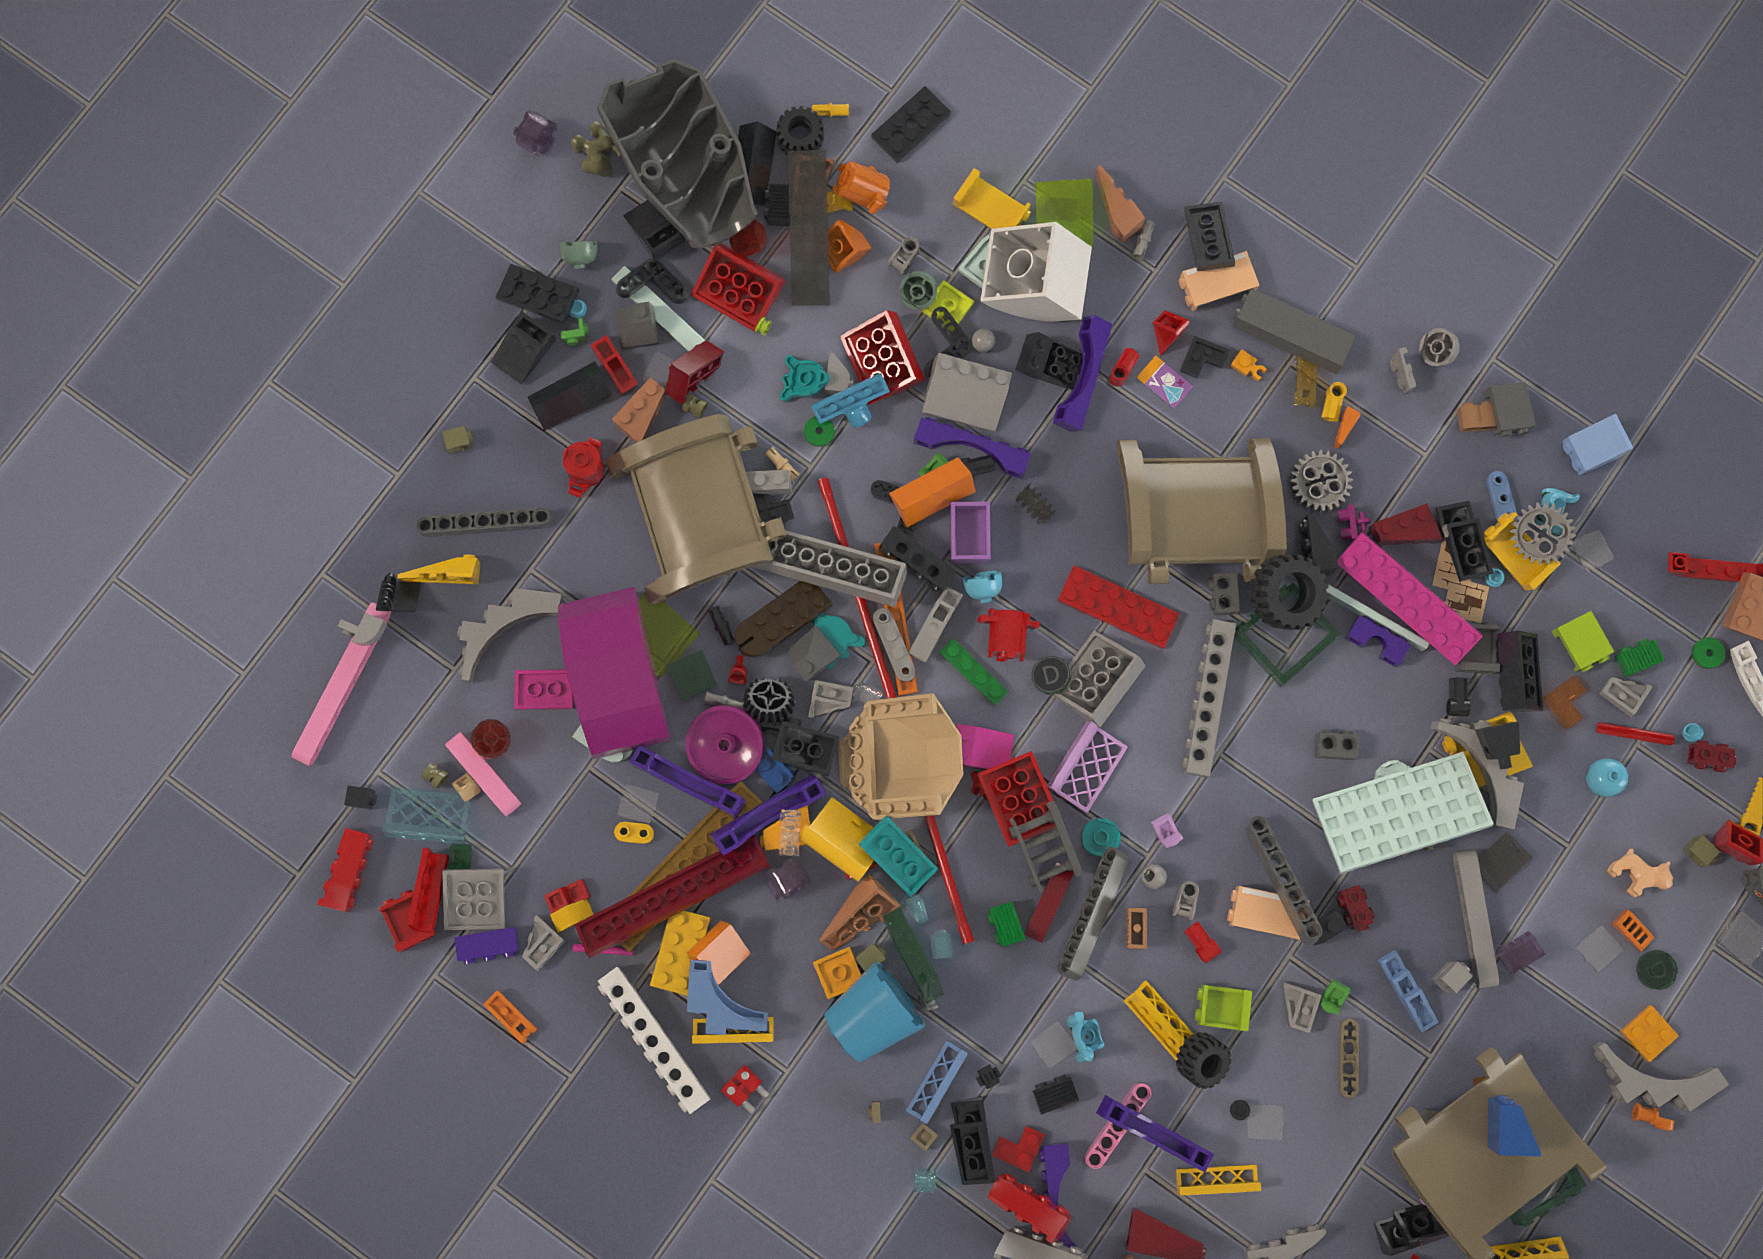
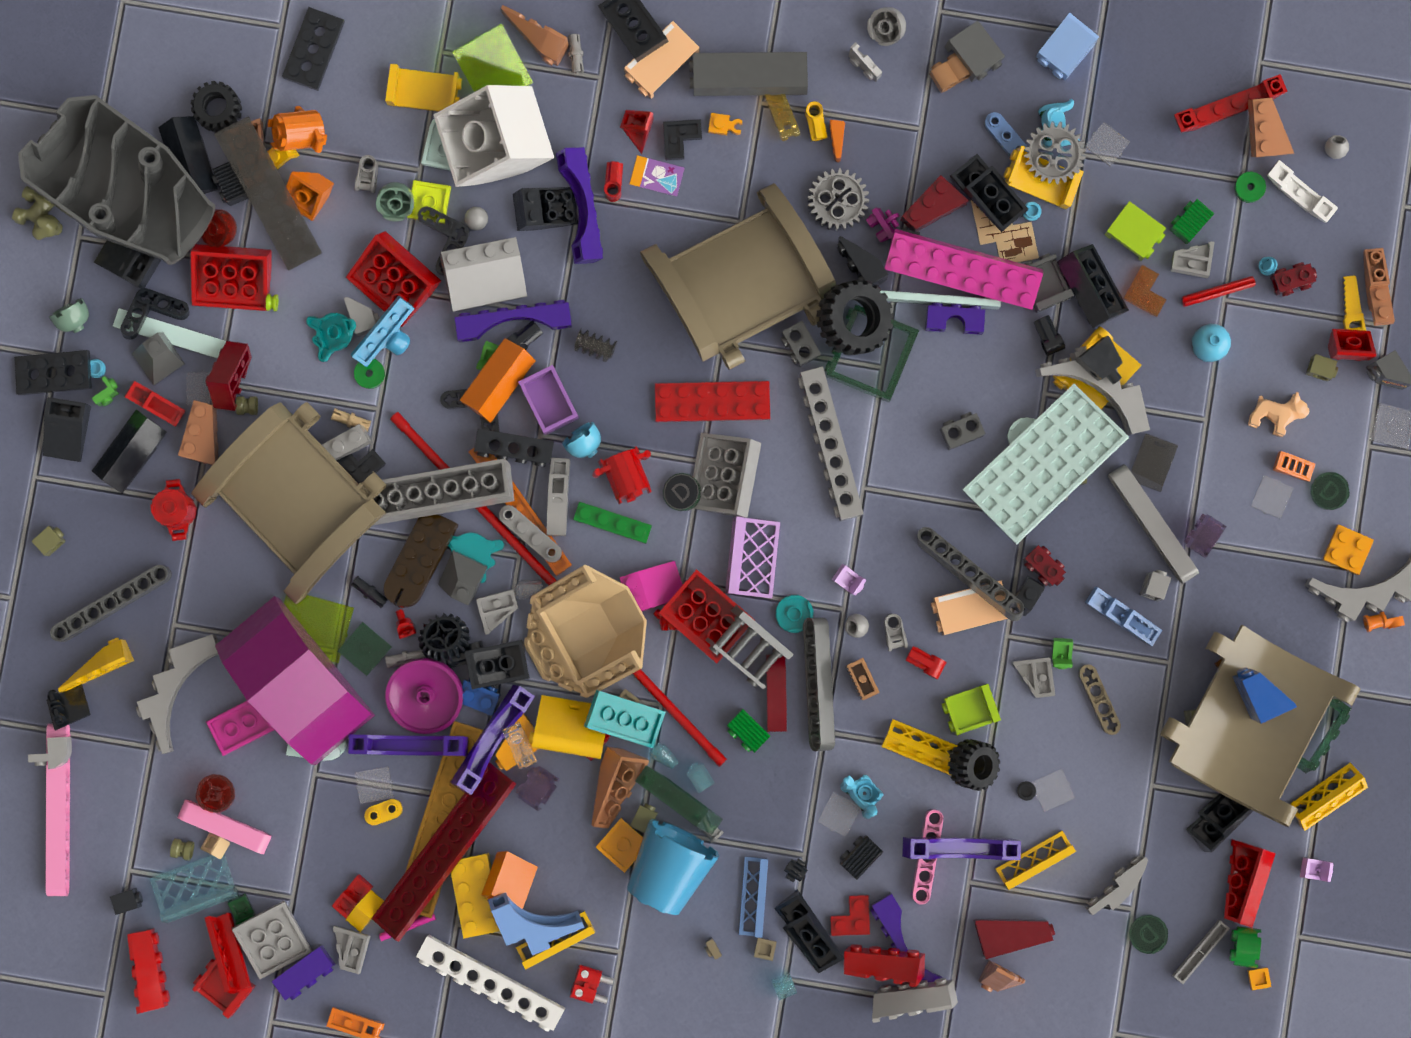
camera: 20 degrees left, 5 degrees up
yellow axle [812,103,849,118] -> none

